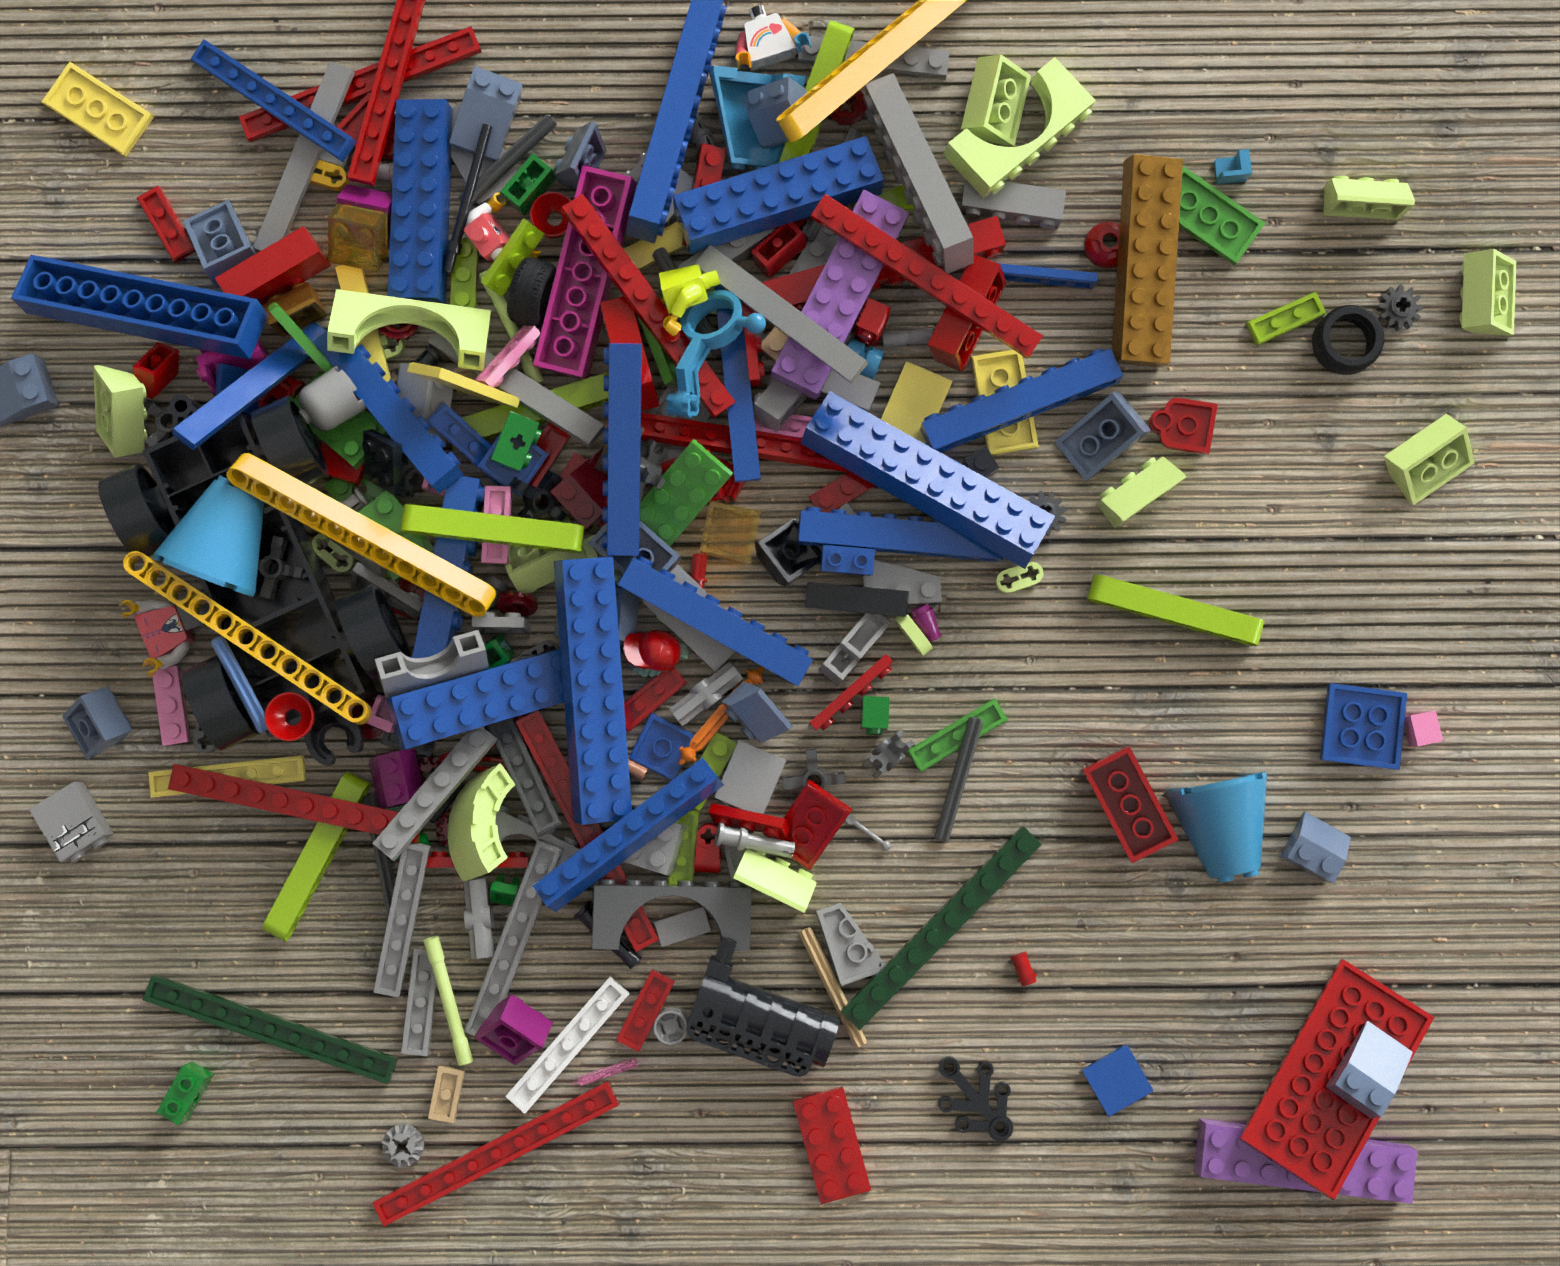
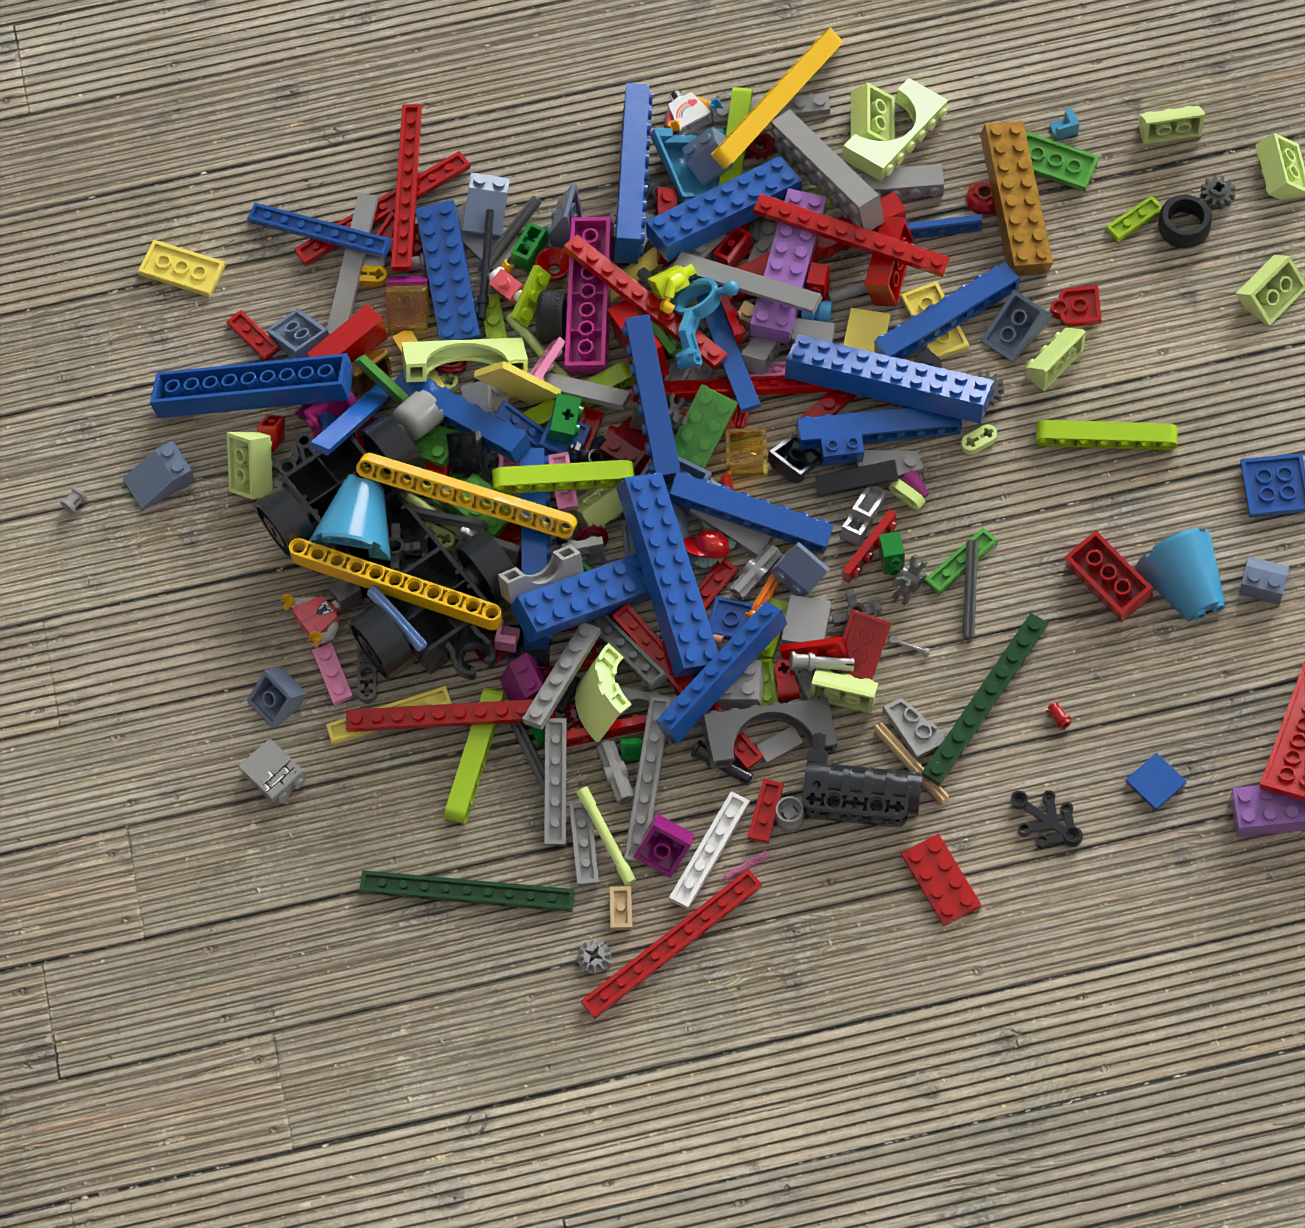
camera: 10 degrees left, 20 degrees down
green brick [156,1061,214,1125] -> none
red piece [265,692,315,741] -> none

